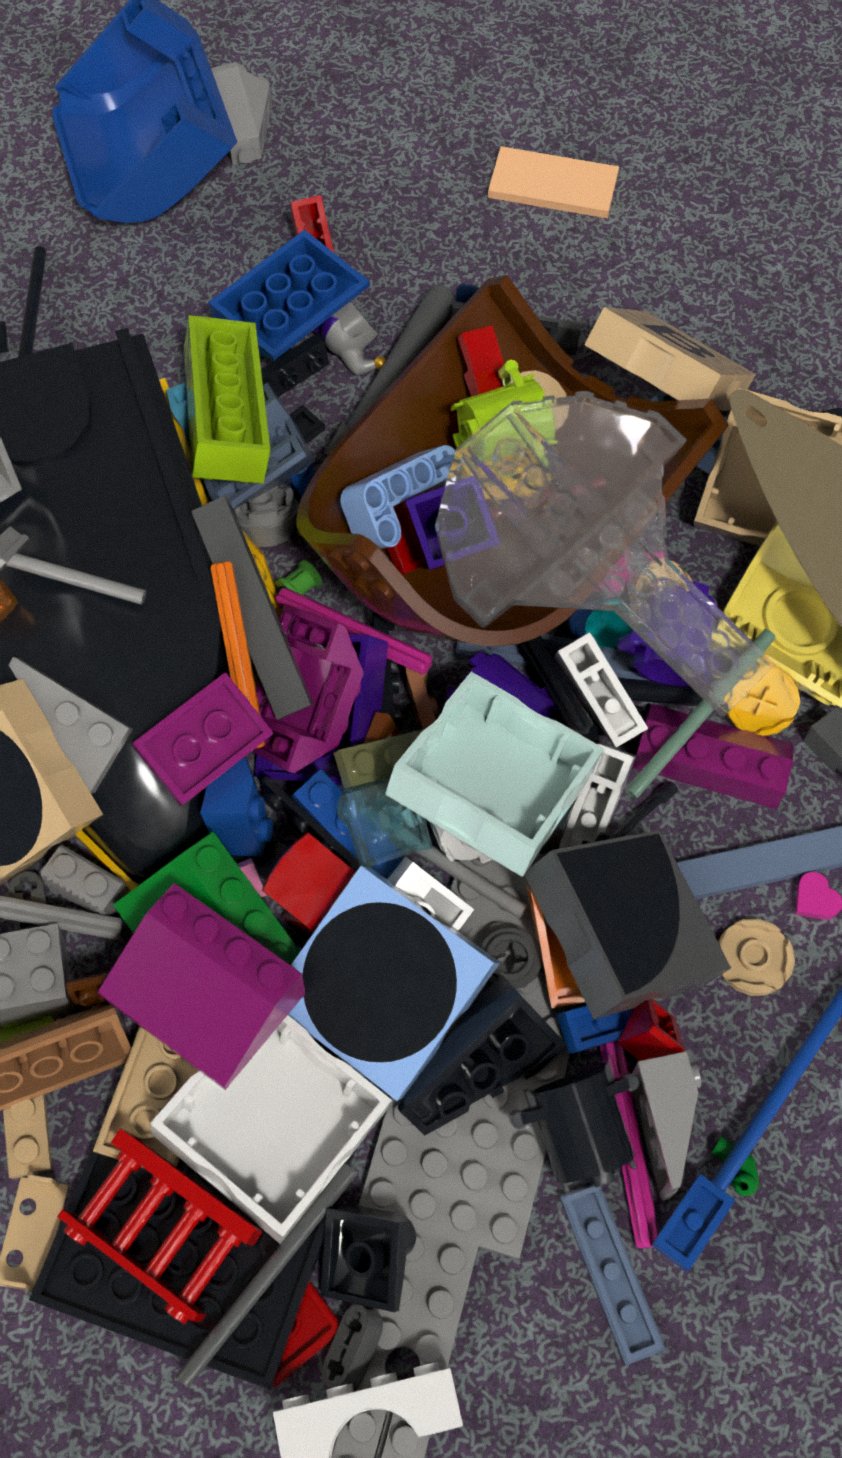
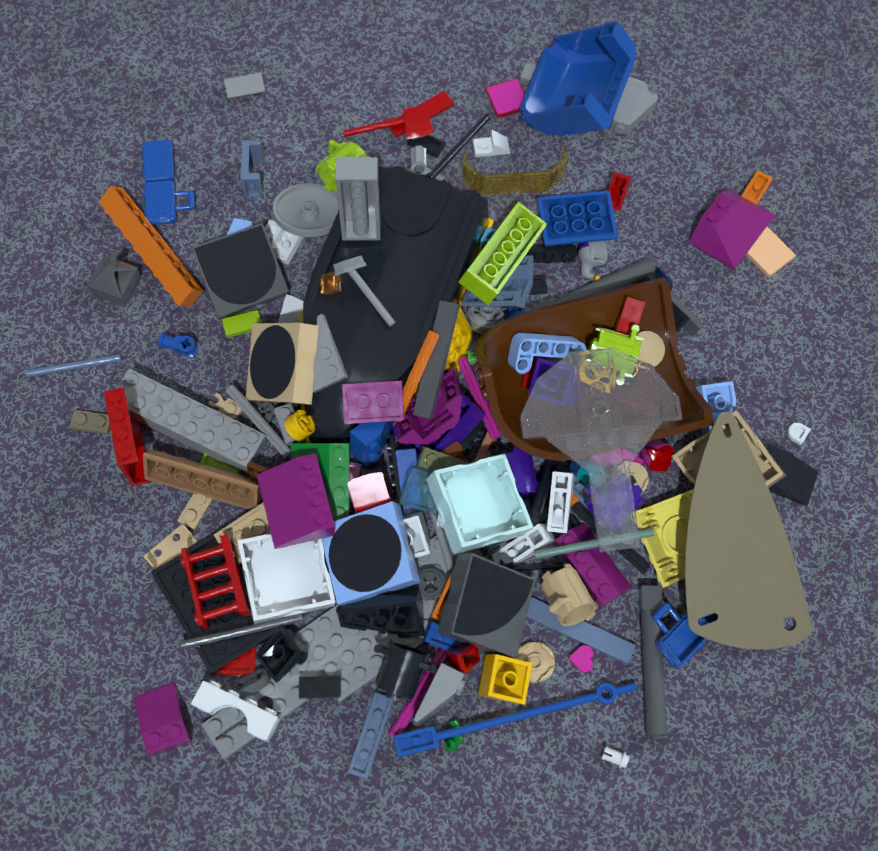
camera: 35 degrees right, 5 degrees up
tan tile [584,307,756,411] -> none
yellow tile [725,663,800,736] -> none
none -> yellow wheel [284,410,315,441]
none -> black plate [299,675,341,699]
none -> clear yellow windscreen [462,145,568,196]
none -> white slope [473,130,510,157]
none -> yellow slope [478,654,532,705]
none -> dark pink tile [485,78,525,118]
none -> light grey tile [520,63,536,83]
none -> tan container [541,564,599,627]
none -> red hat [640,441,674,472]
none -> magenta slope [689,189,775,270]
none -> orange plate [741,170,773,205]
none -> white tile [787,423,811,446]

